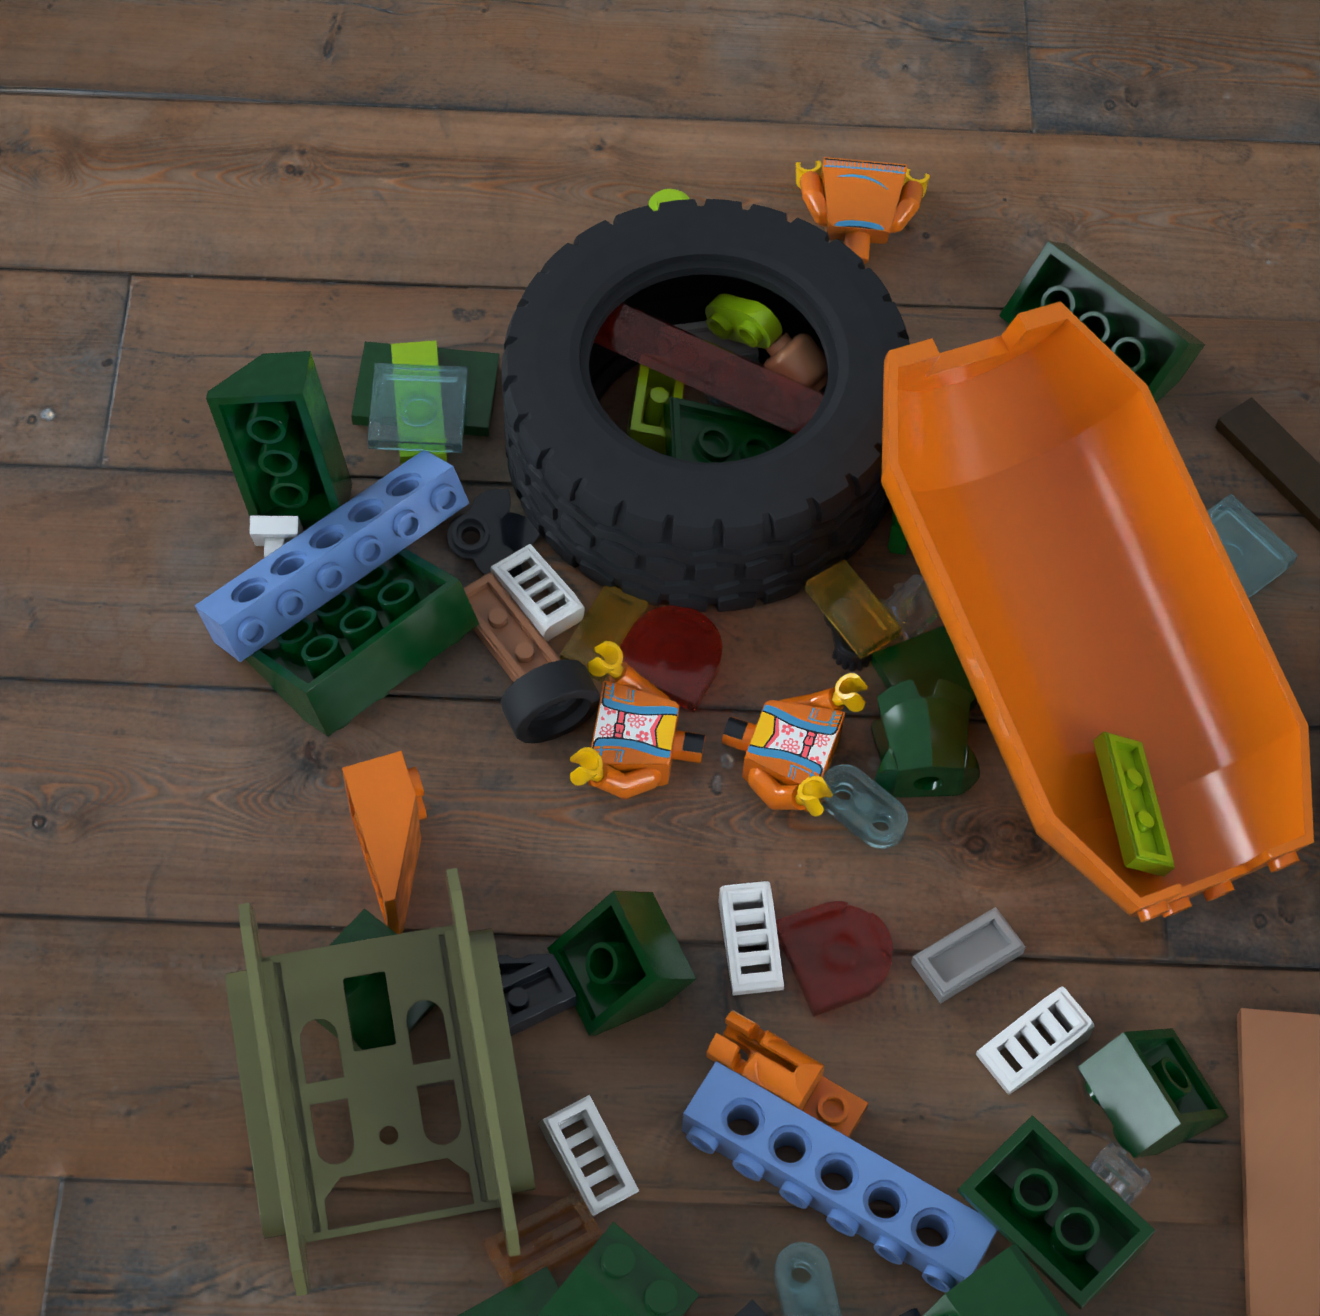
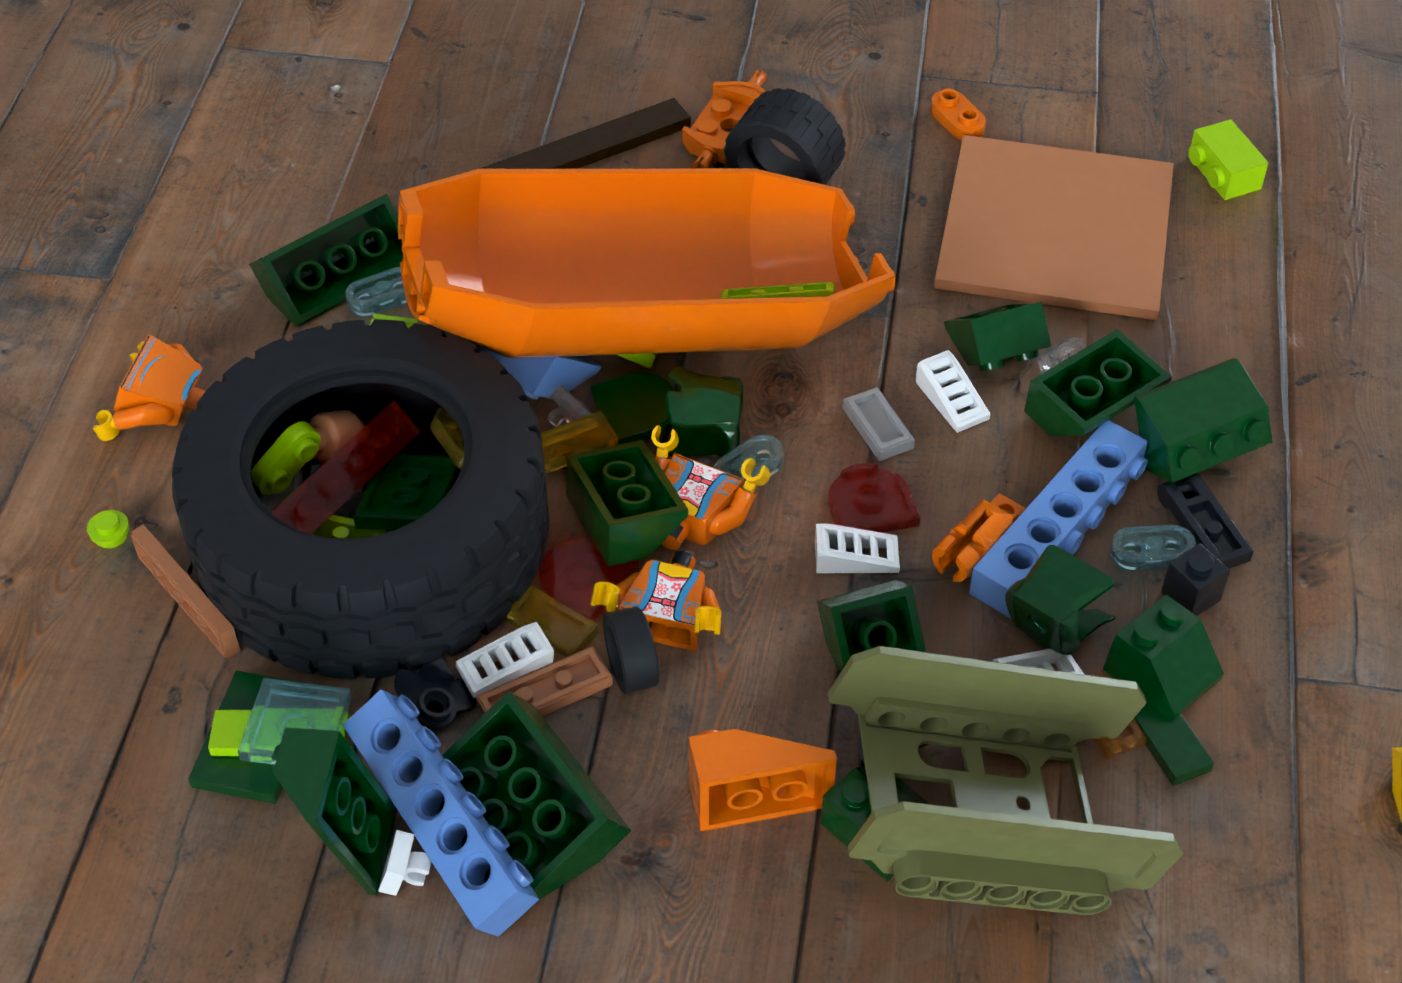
camera: 80 degrees left, 10 degrees down
none -> dark green slope [566,440,688,566]
none -> dark green piece [1005,545,1116,655]

